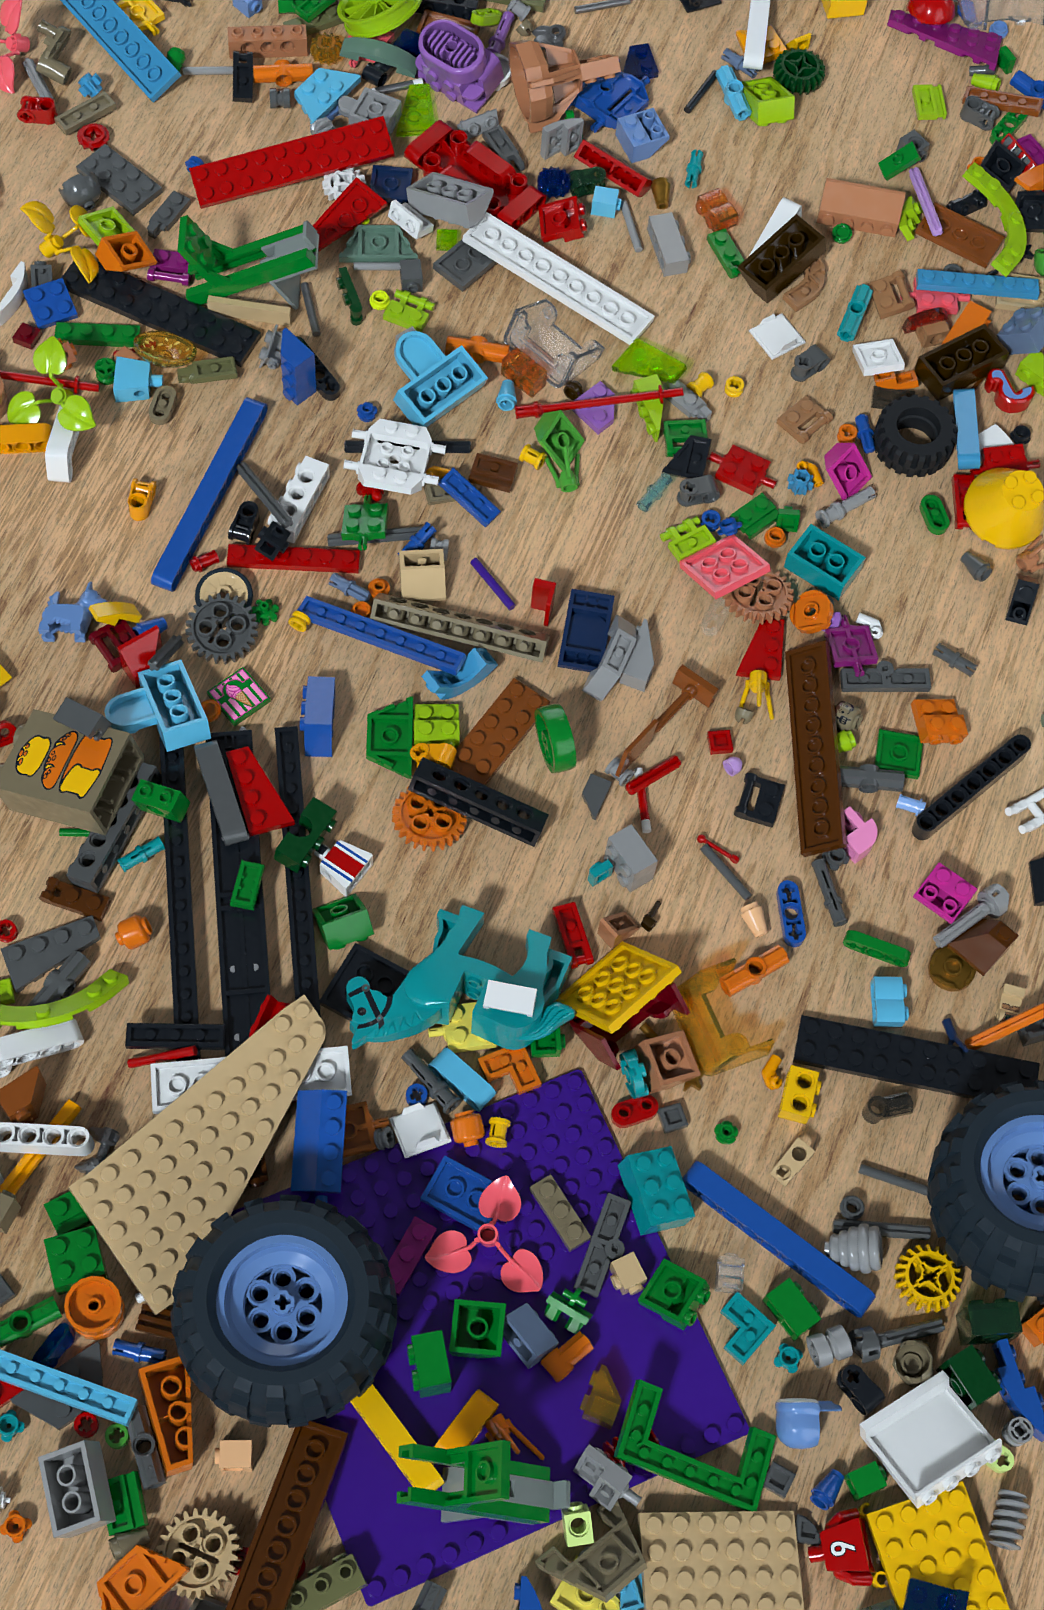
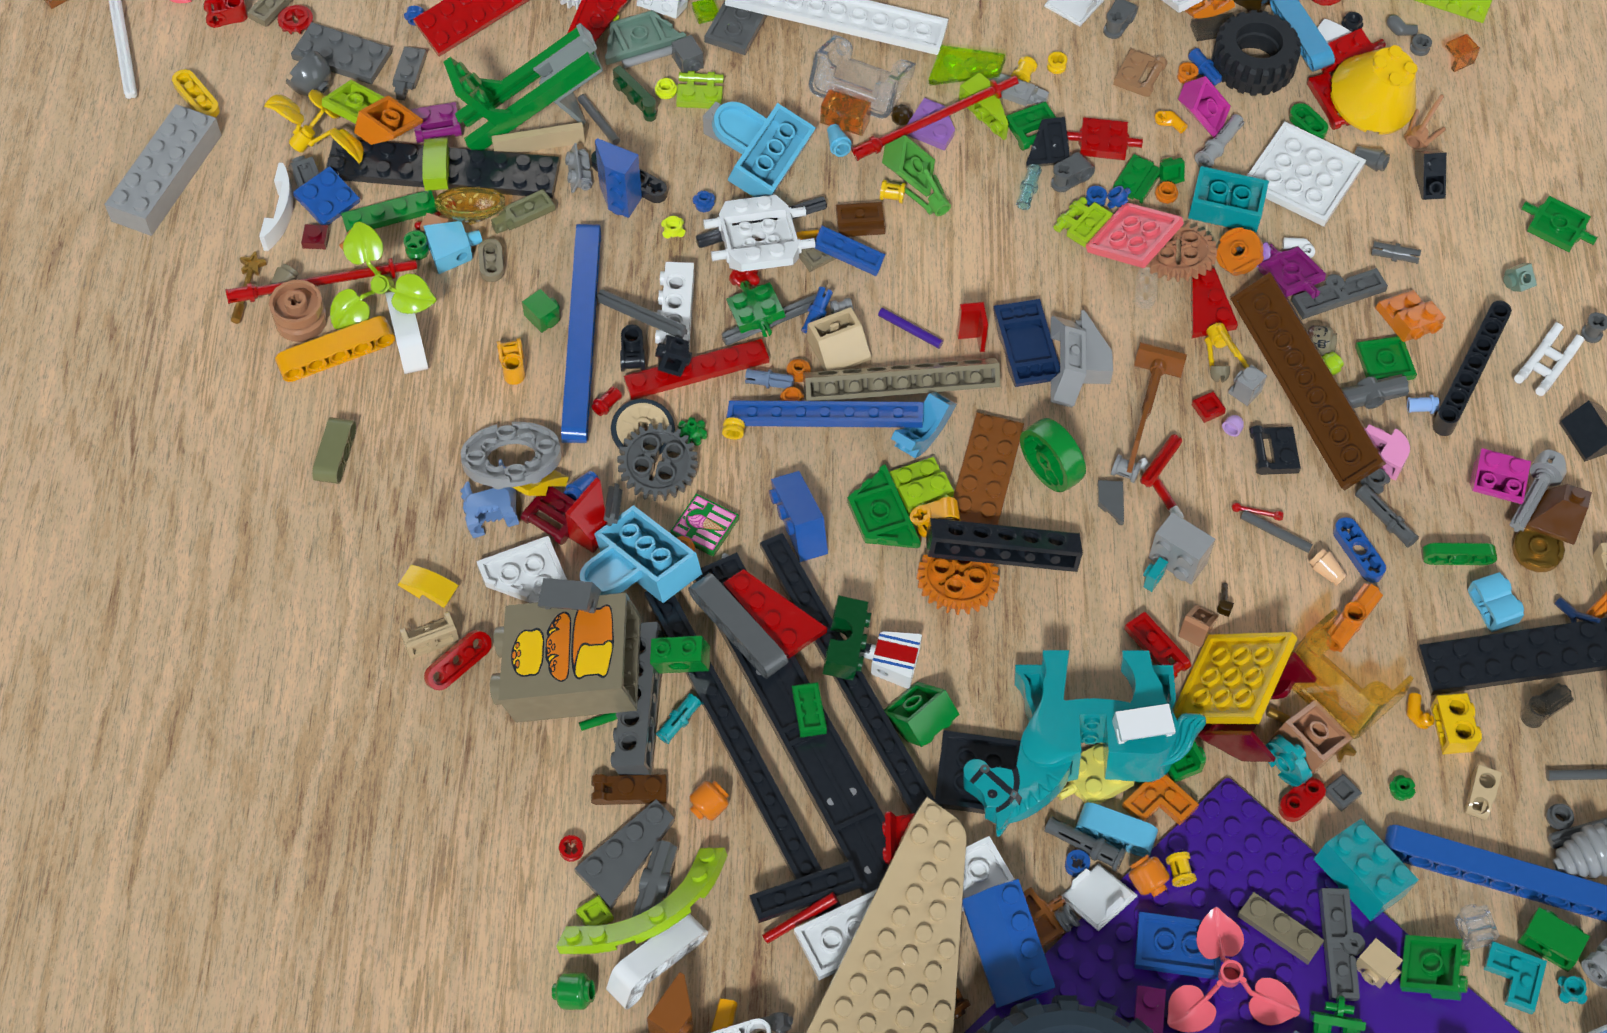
camera: 15 degrees left, 5 degrees down
orange piece [445,336,510,364] -> none
dark azure gear [787,469,814,496] -> none
none -> lime slope [423,138,449,191]
none -> light grey plate [461,422,561,489]
none -> white plate [476,536,567,603]
none -> green brick [522,289,560,333]
none -> neon yellow plate [661,216,685,239]
none -> light grey brick [1228,365,1267,406]
none -> white plate [1247,122,1366,227]

